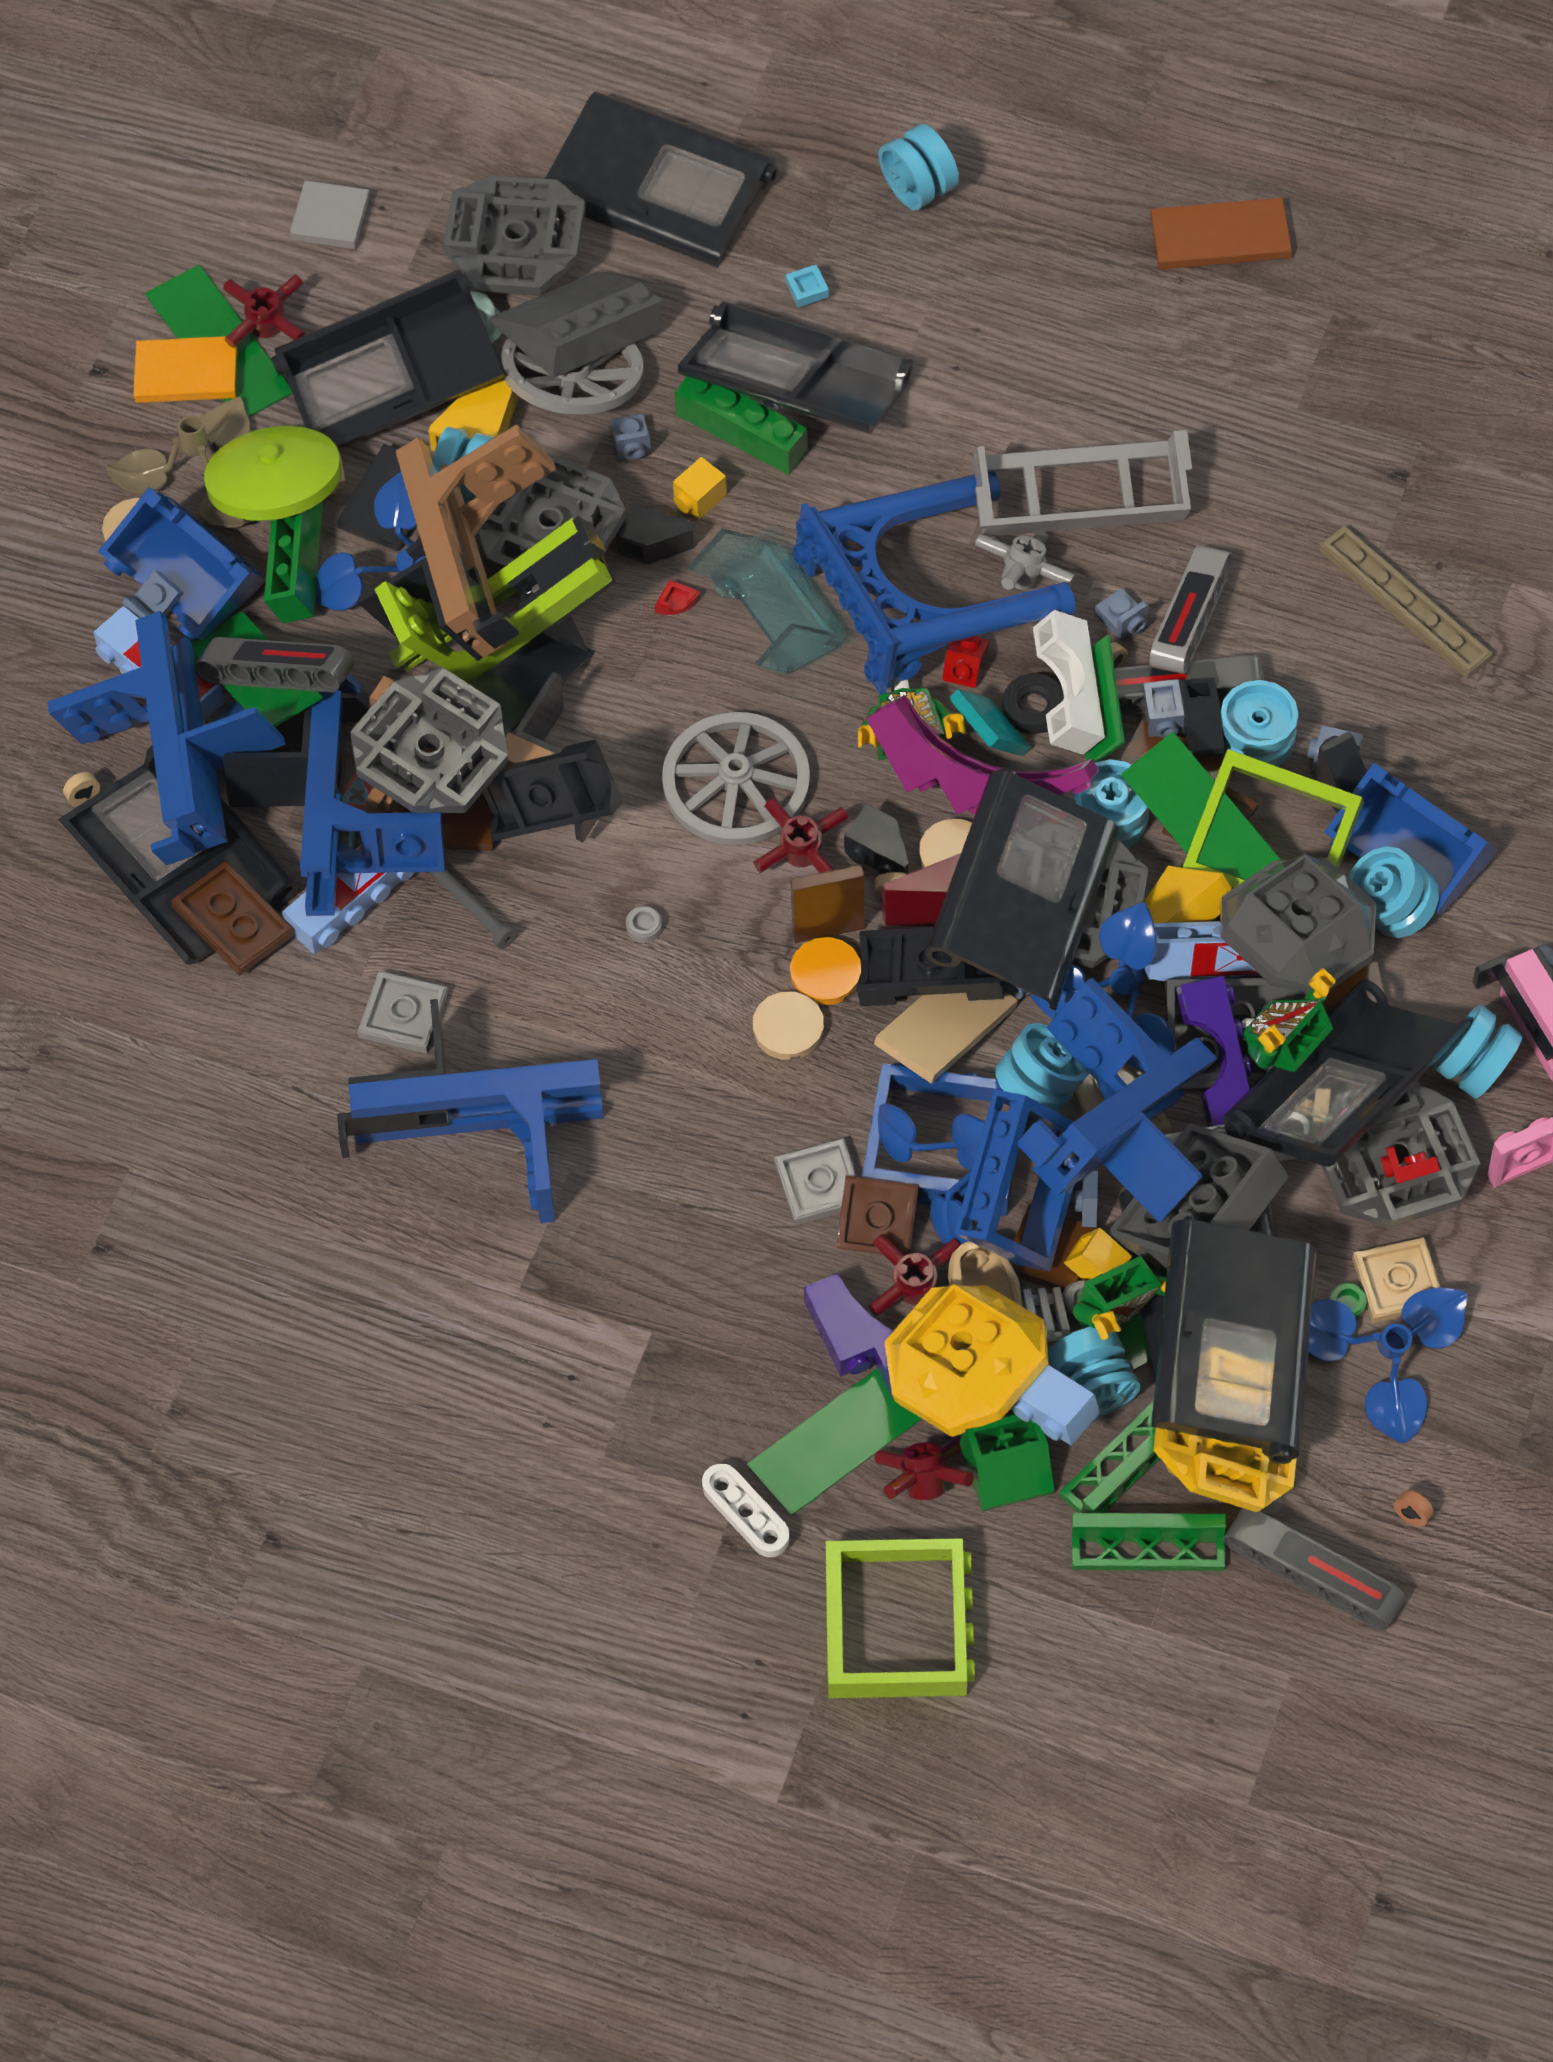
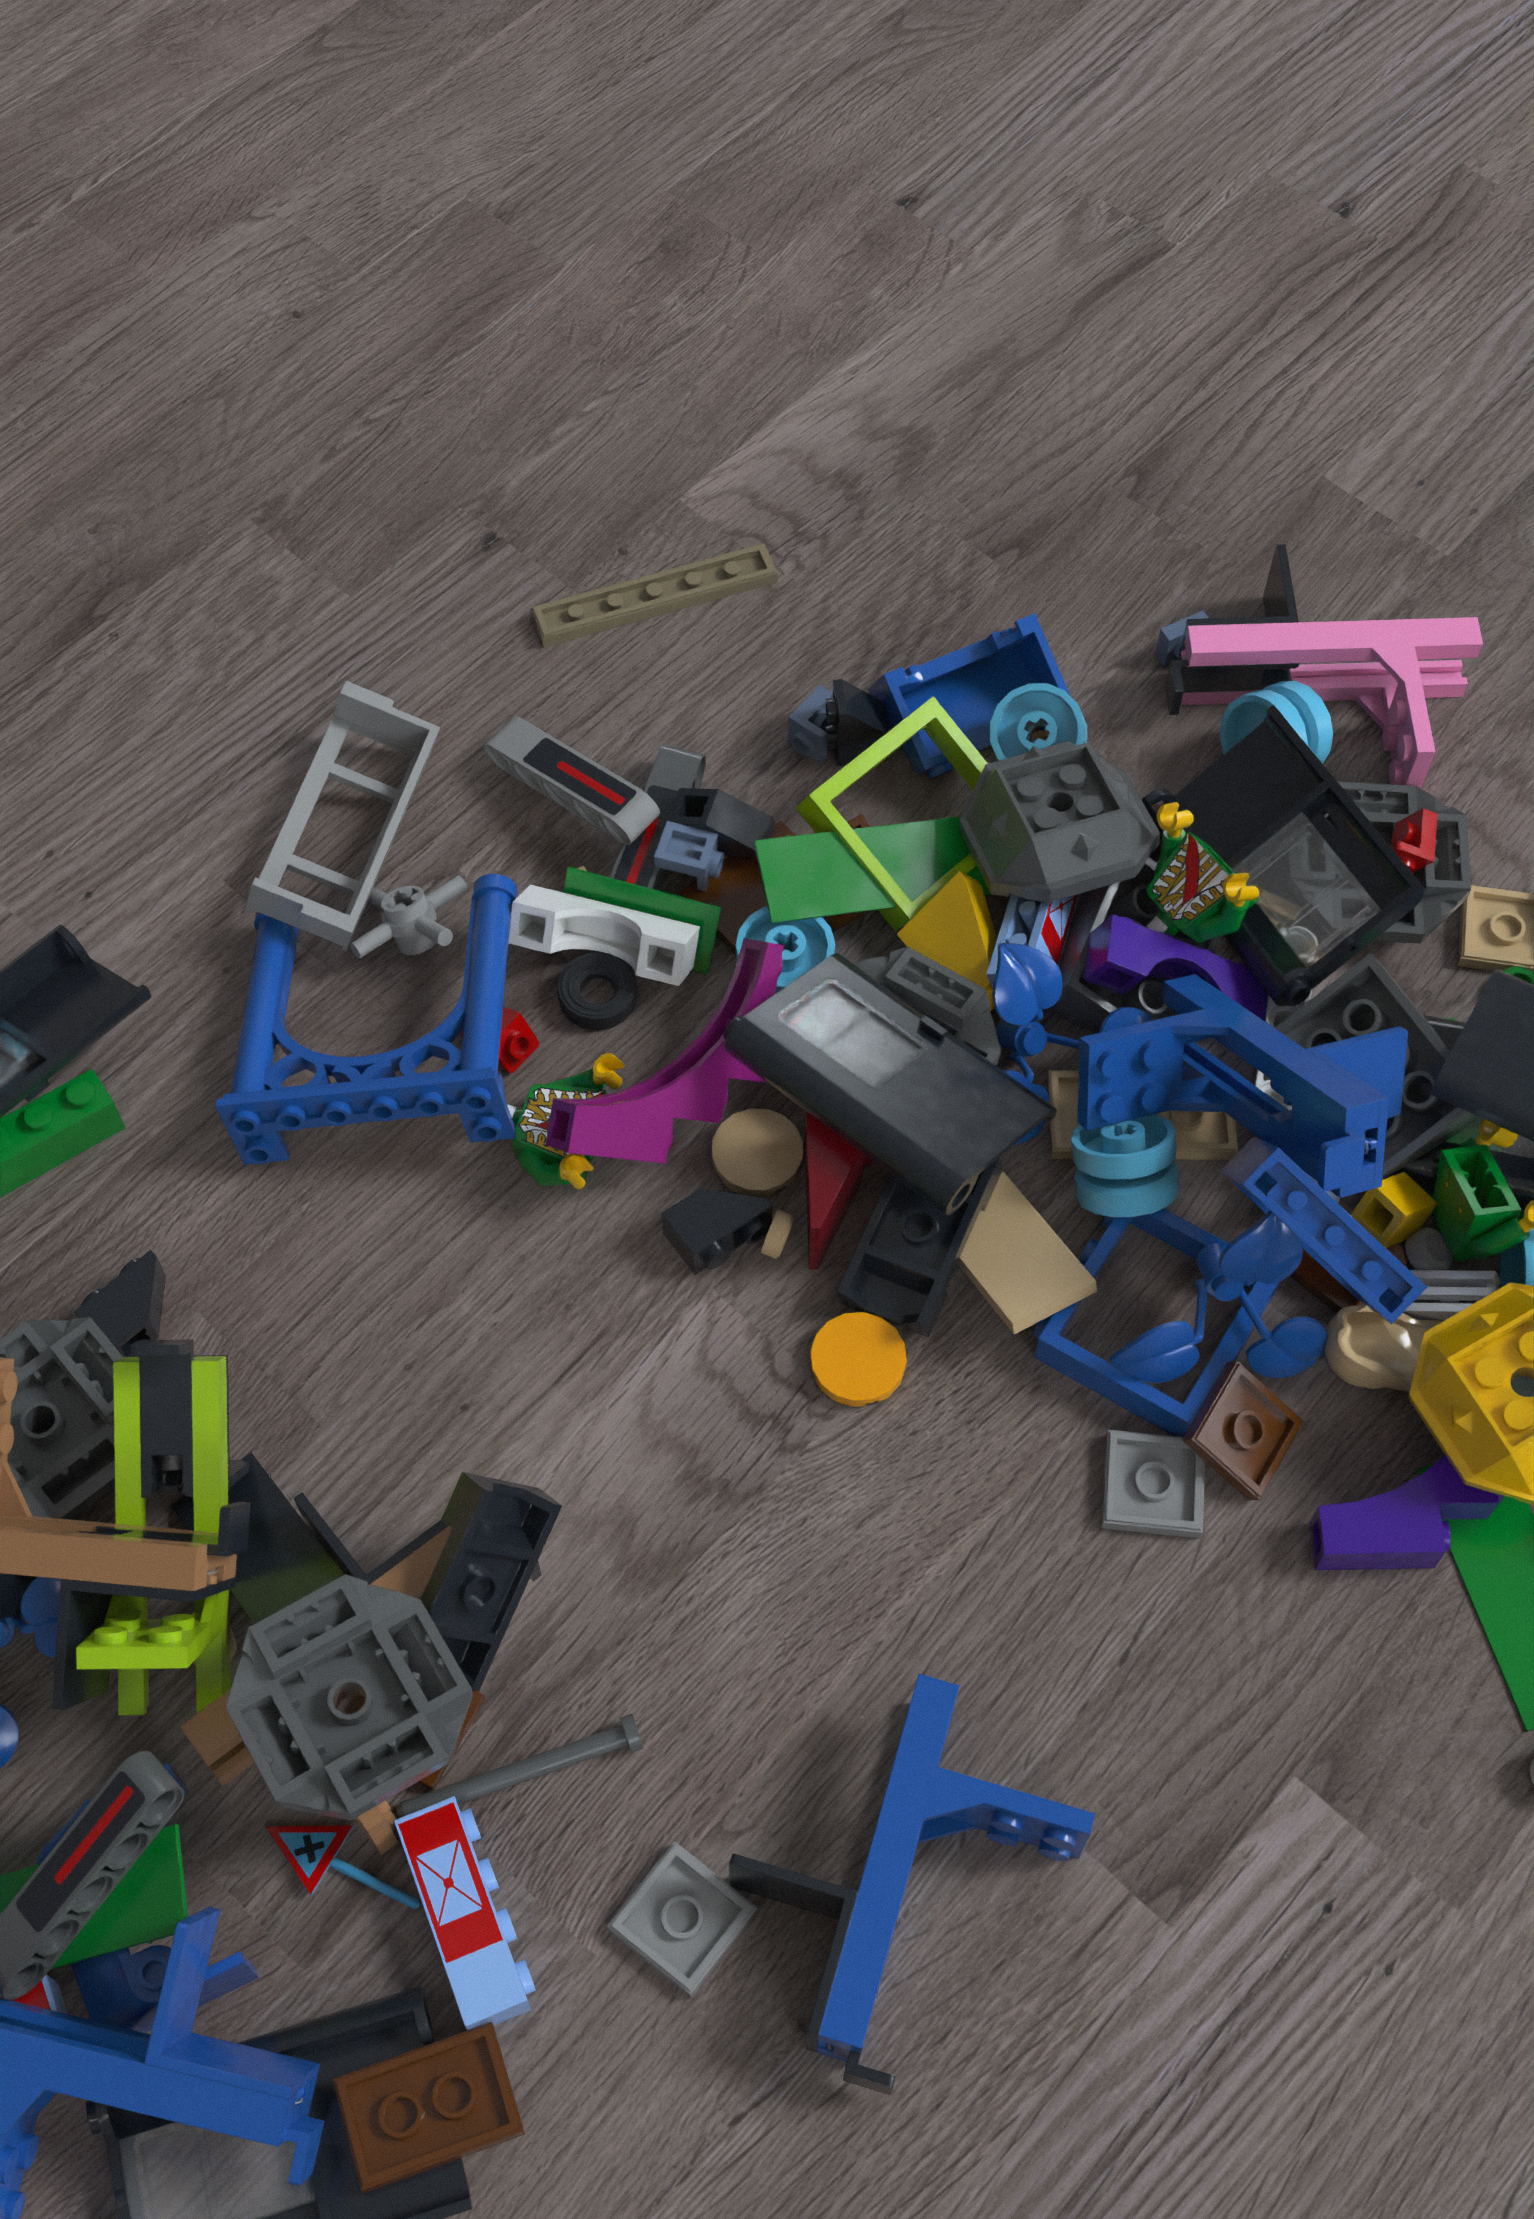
camera: 70 degrees left, 0 degrees up
blue piece [223,690,445,916] -> none
light grey tile [626,906,662,943] -> none
red tile [655,579,701,615] -> none
light grey wheel [662,712,810,845] -> none
yellow brick [673,457,727,520] -> none
clear light blue windscreen [687,528,848,673] -> none
dark red bar [753,798,848,873] -> none
tan tile [753,991,824,1060] -> none
reddish brown tile [790,865,865,943] -> none
dark red bar [868,1234,960,1316] -> none
teal tile [949,689,1031,756] -> none
sand blue bracket [1095,588,1149,641] -> none
dark orange tile [1150,198,1292,270] -> none
medium azure wheel [1220,680,1299,766] -> none

